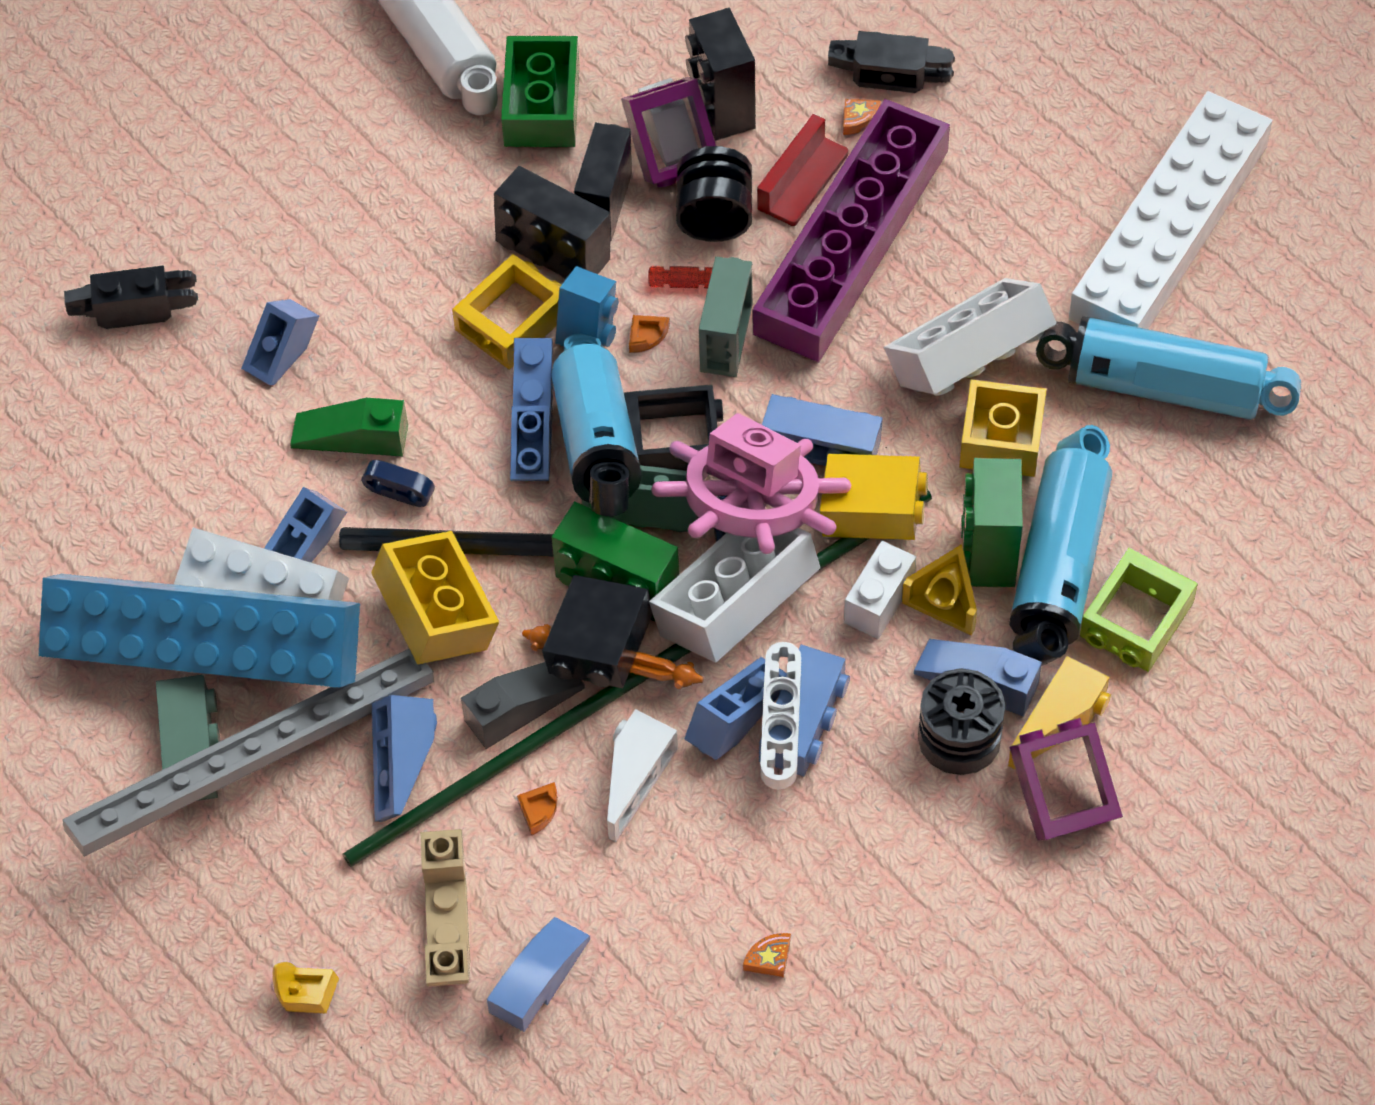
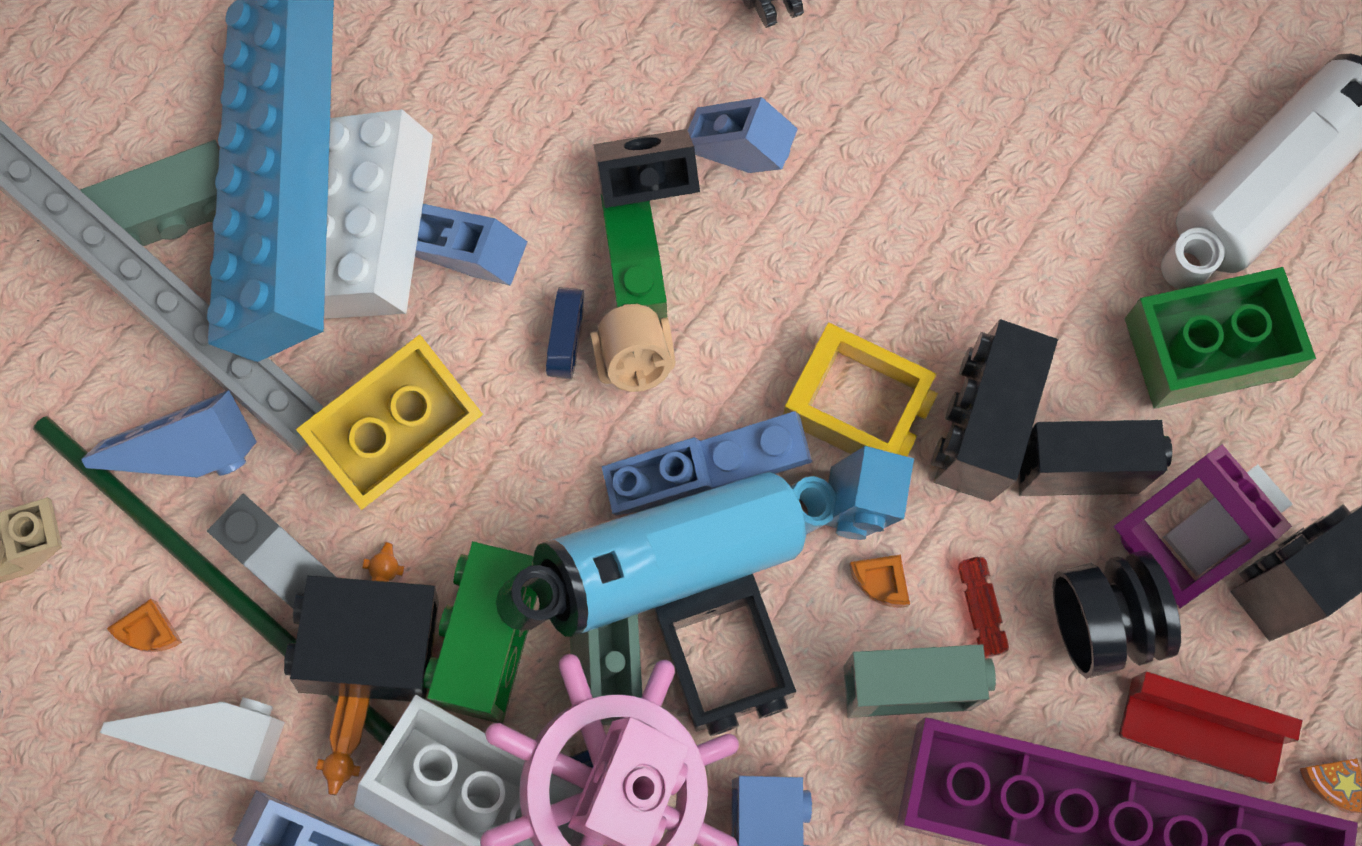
camera: 75 degrees right, 15 degrees up
black axle [339,527,553,557] -> none
none -> light nougat piece [590,304,676,392]
none -> black brick [593,129,700,208]

